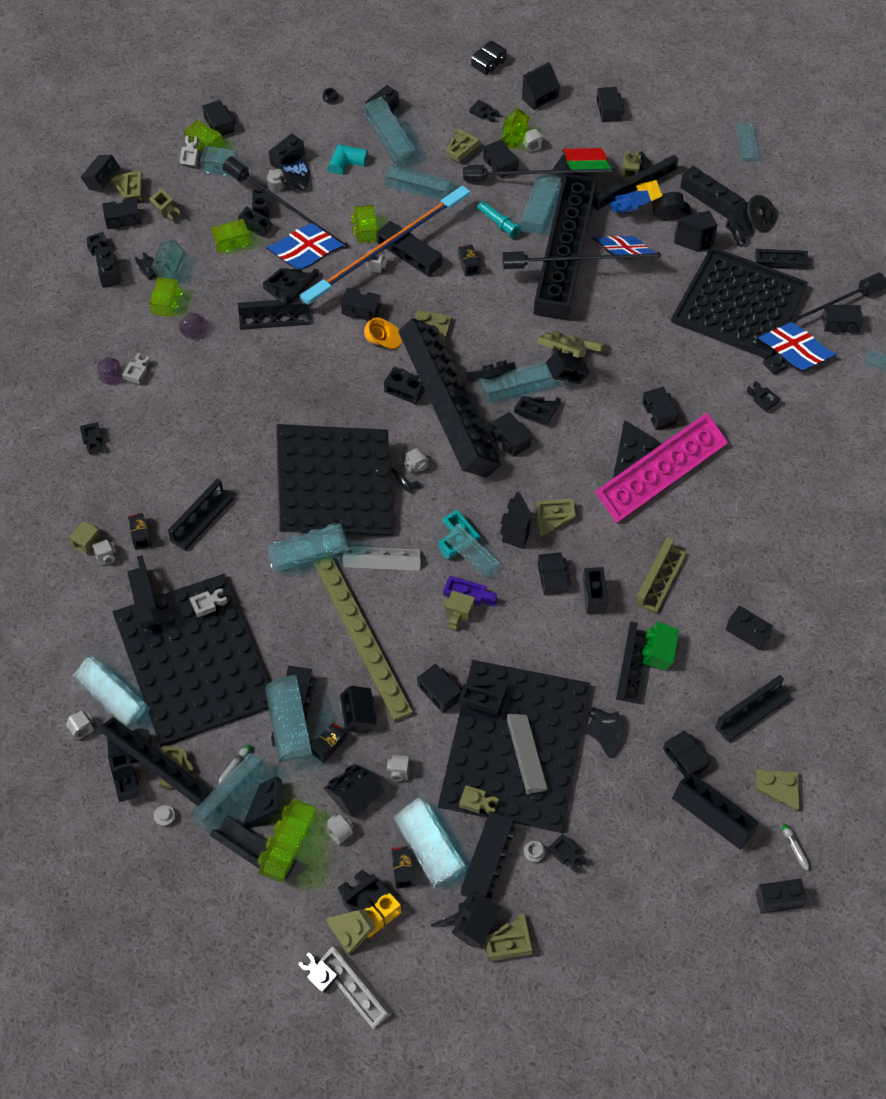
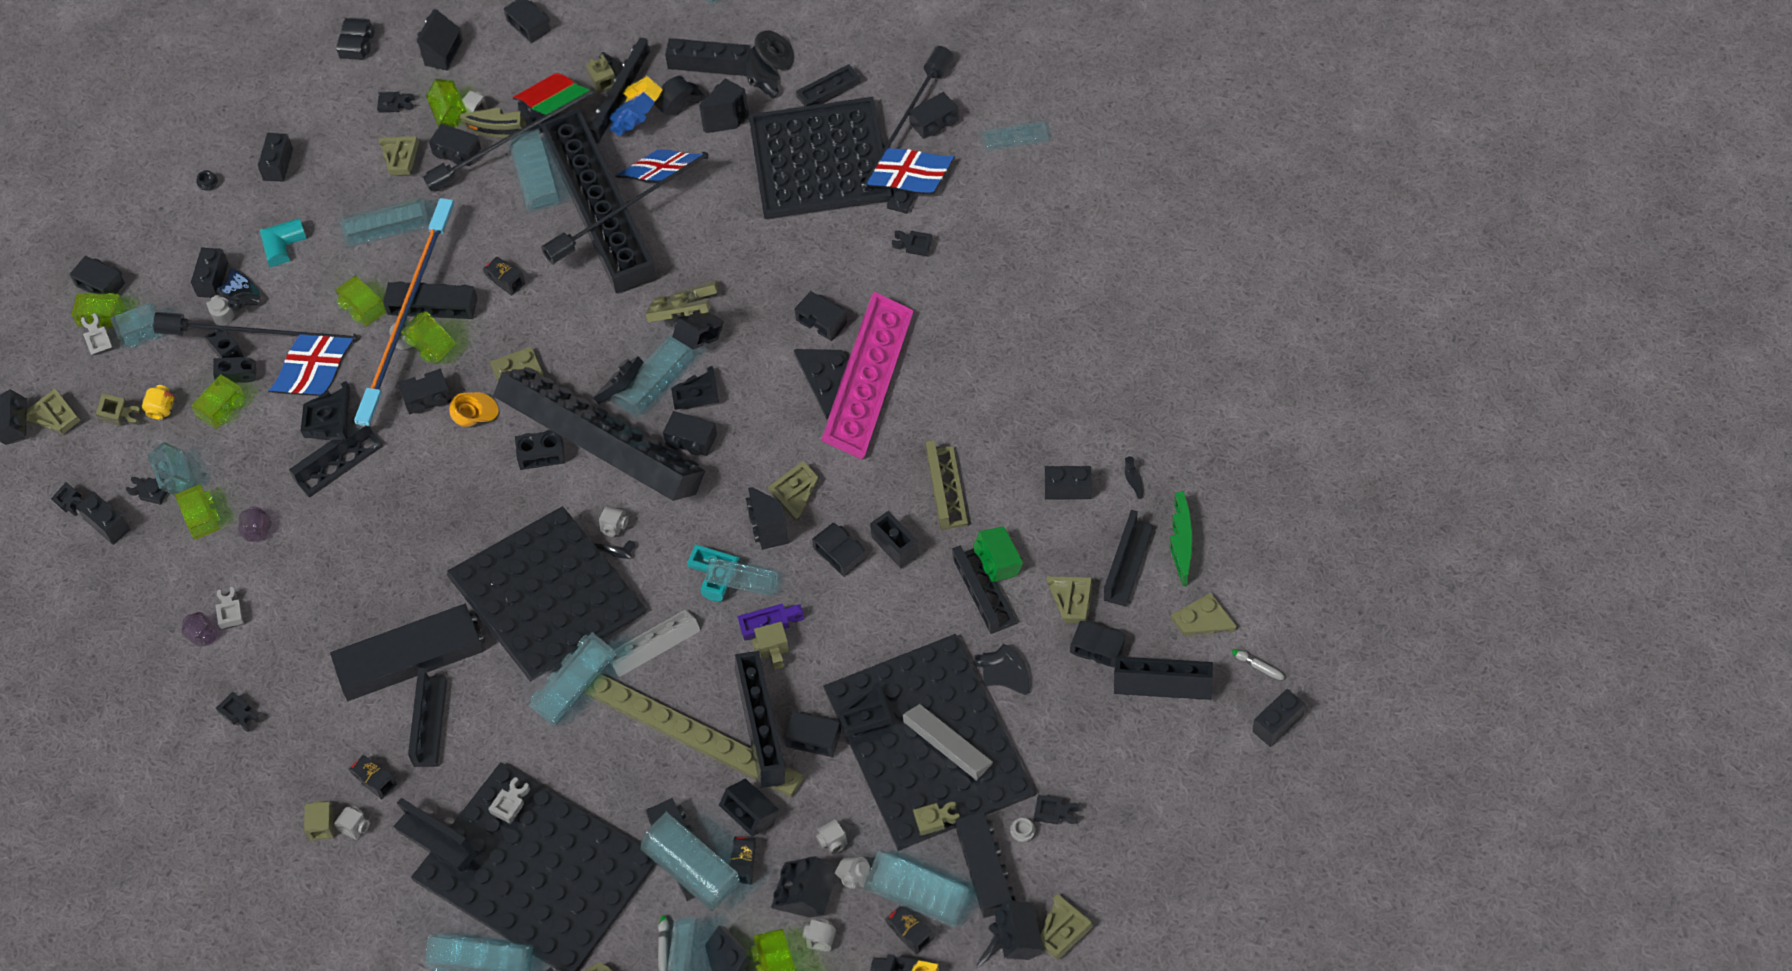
camera: 30 degrees left, 0 degrees up
black brick [102,198,141,229] -> none
clear light blue brick [363,97,415,165] -> none
teal pin [477,200,521,238] -> none
none -> yellow head [142,385,175,420]
none -> black brick [330,603,485,702]
none -> clear neon green brick [401,311,456,363]
none -> olive slope [460,108,527,138]
none -> black brick [735,651,785,788]
none -> light grey plate [835,857,870,889]
none -> olive wing [1046,576,1093,623]
none -> black bar [1124,456,1143,499]
none -> green slope [1169,491,1192,587]

